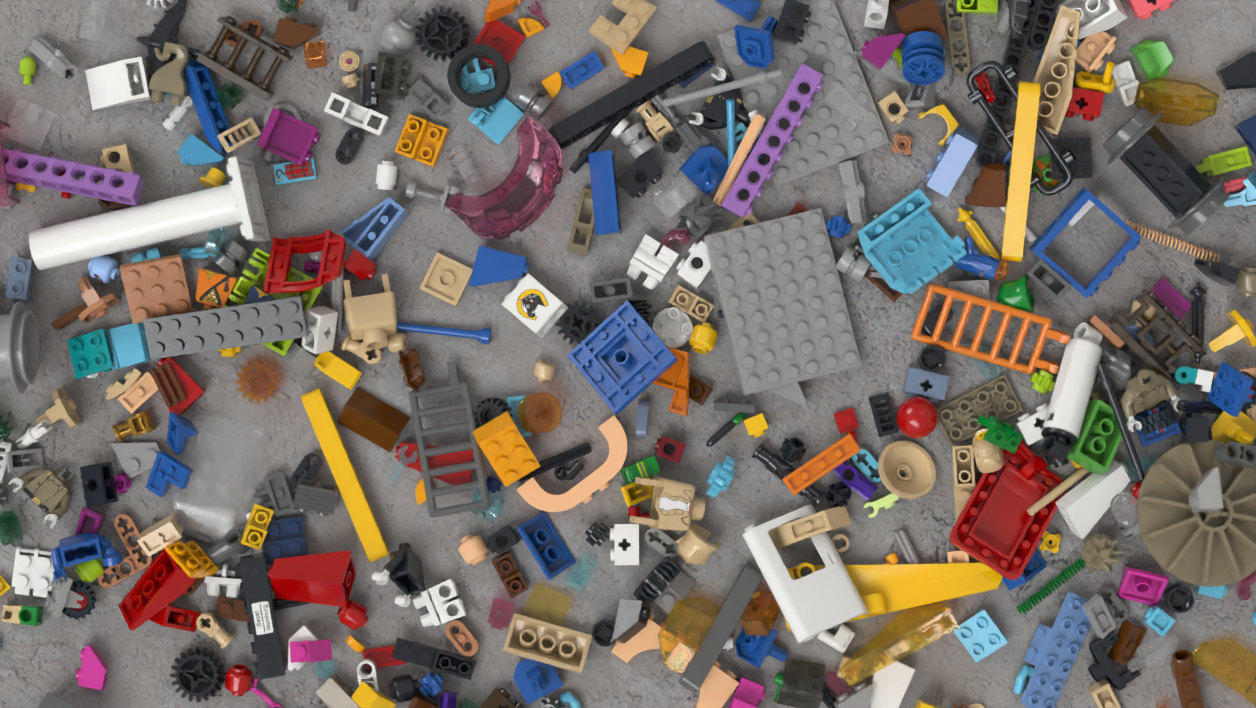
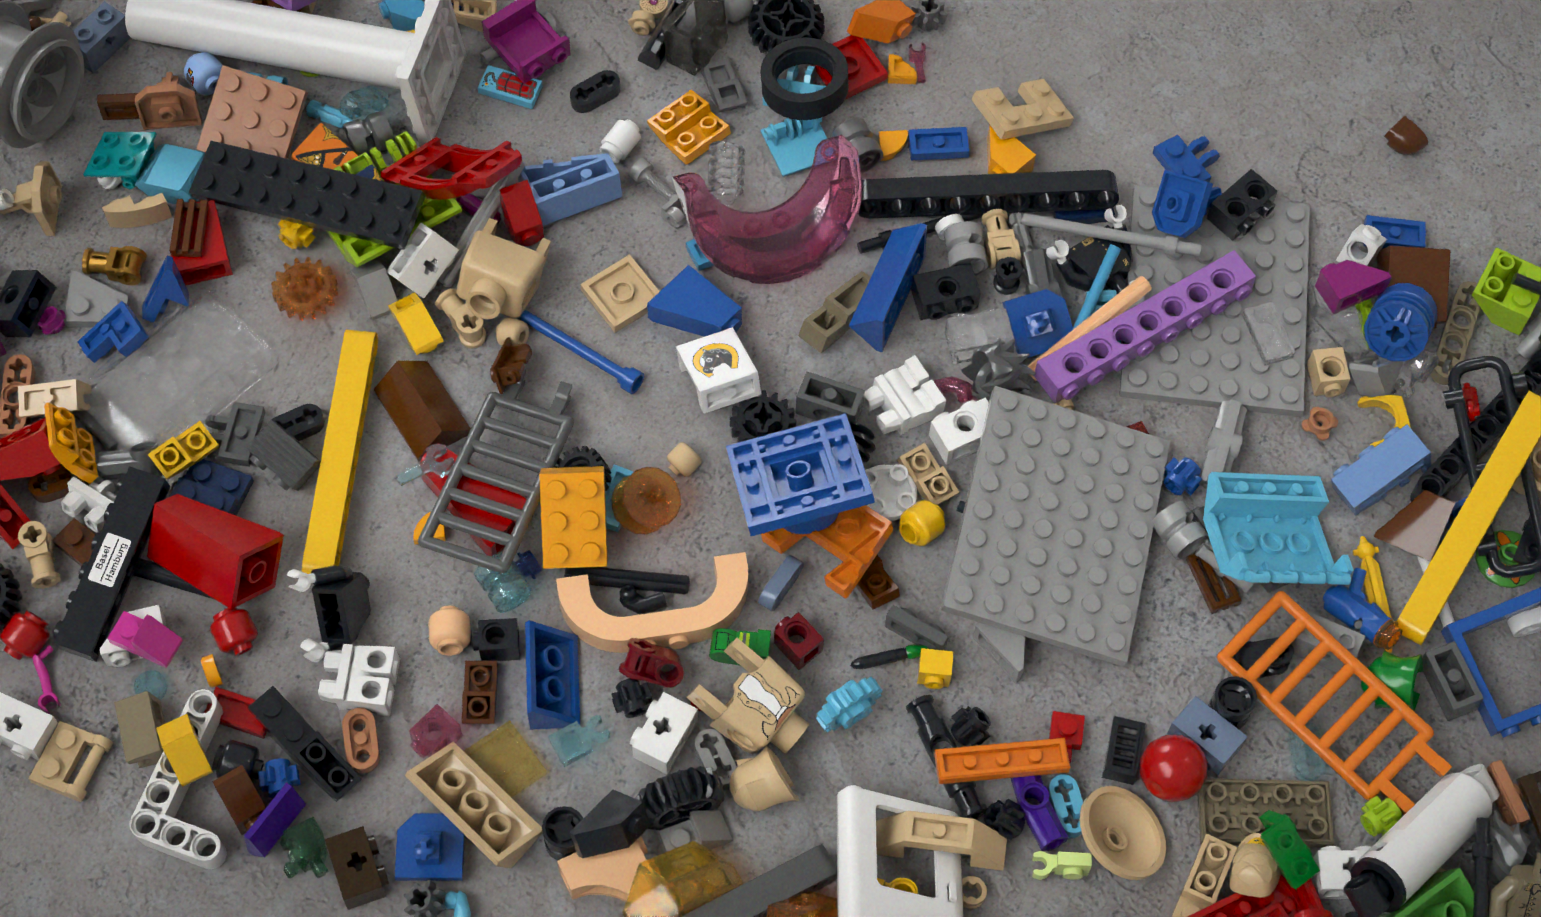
camera: 25 degrees right, 25 degrees down
light nougat plate [118,371,159,414] -> none
white arch [324,92,390,138] -> none
yellow slope [620,477,654,507] -> none
none -> dark red piece [618,638,684,688]

